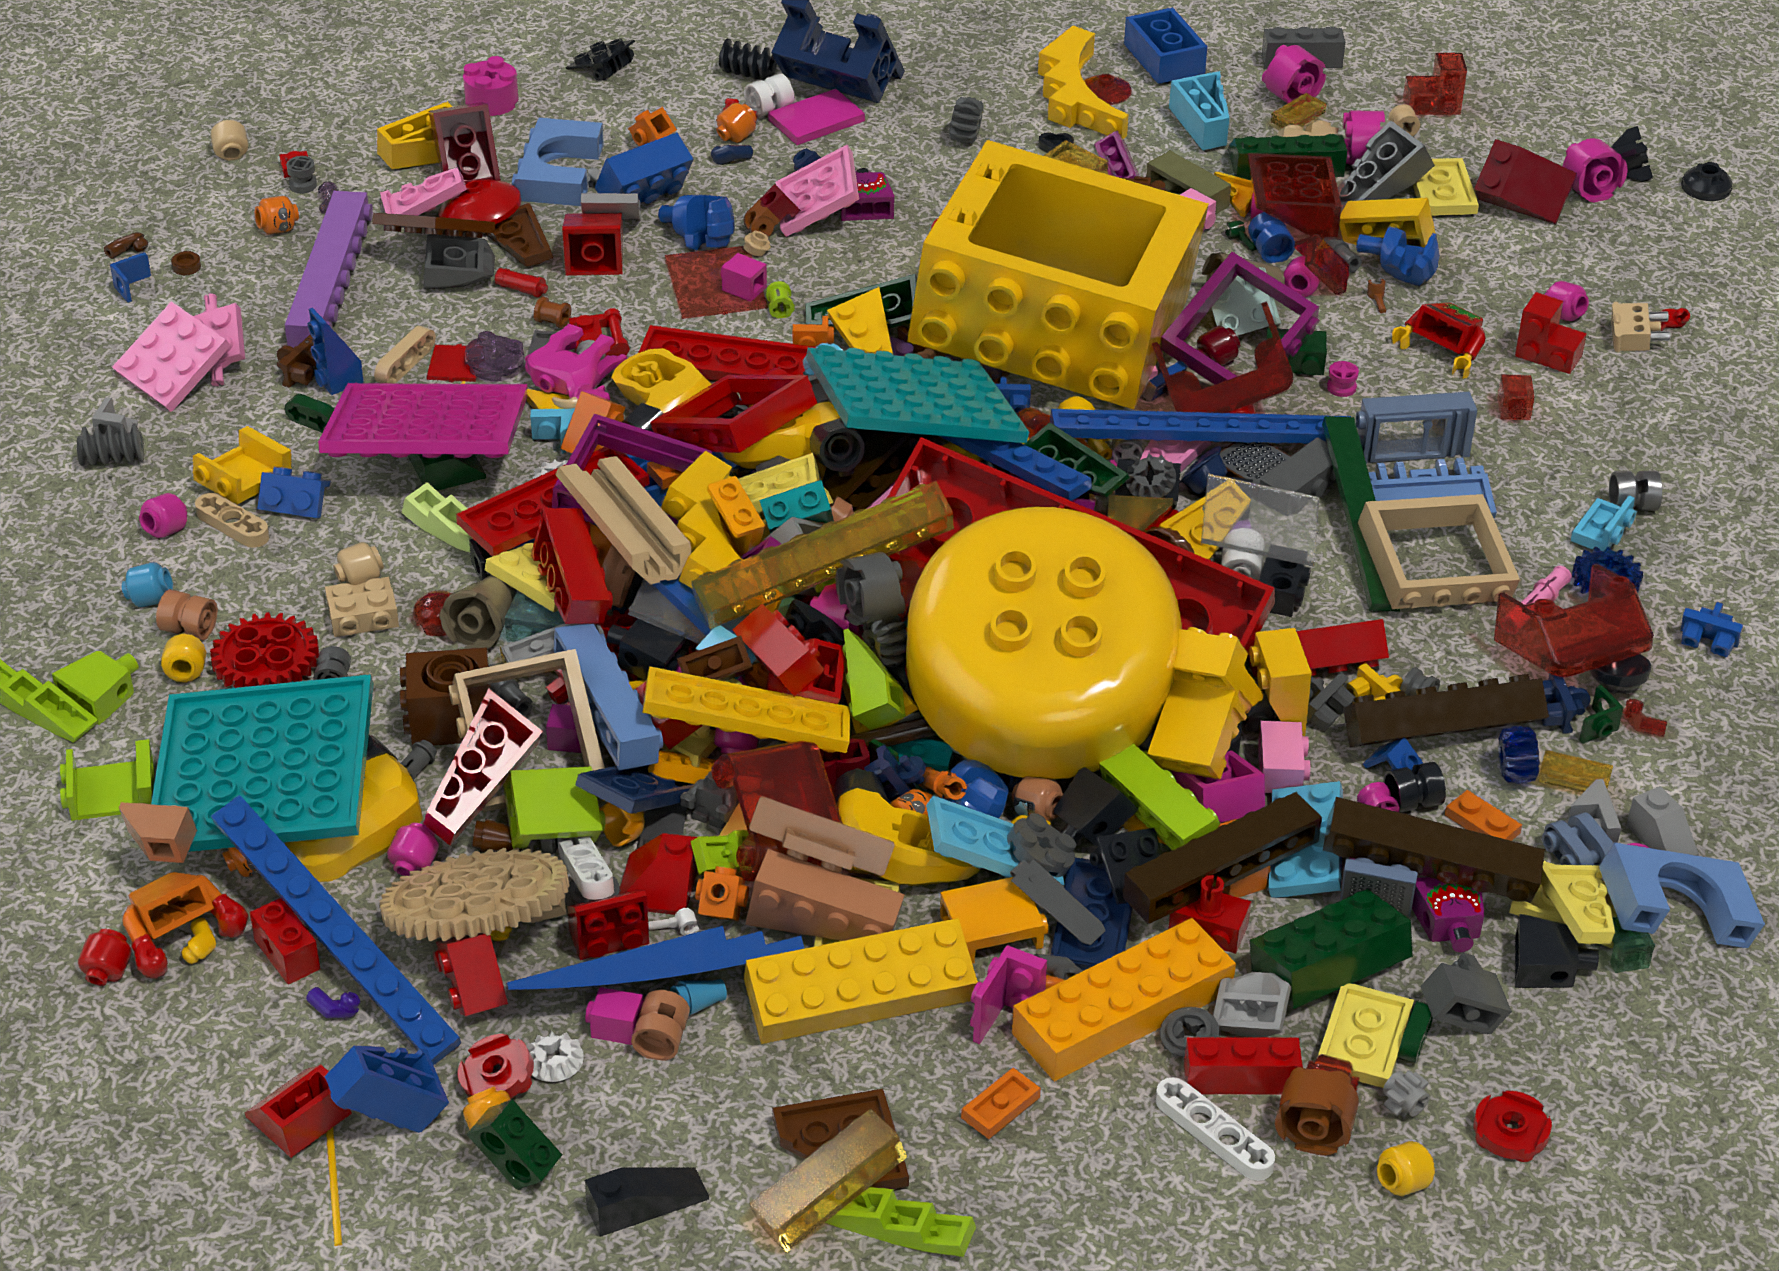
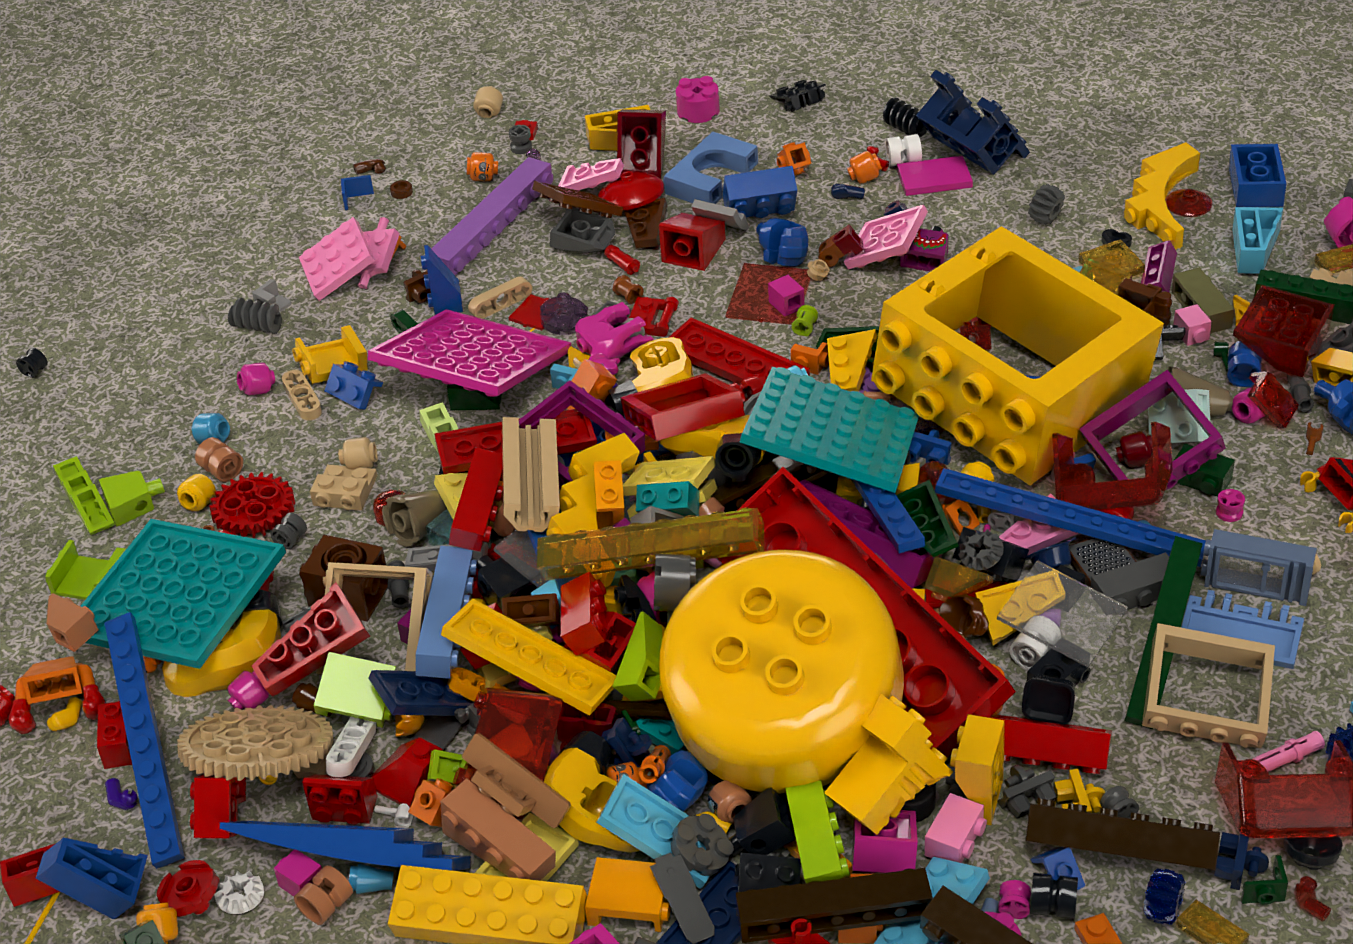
camera: 30 degrees right, 0 degrees up
none -> black piece [1022,675,1075,725]

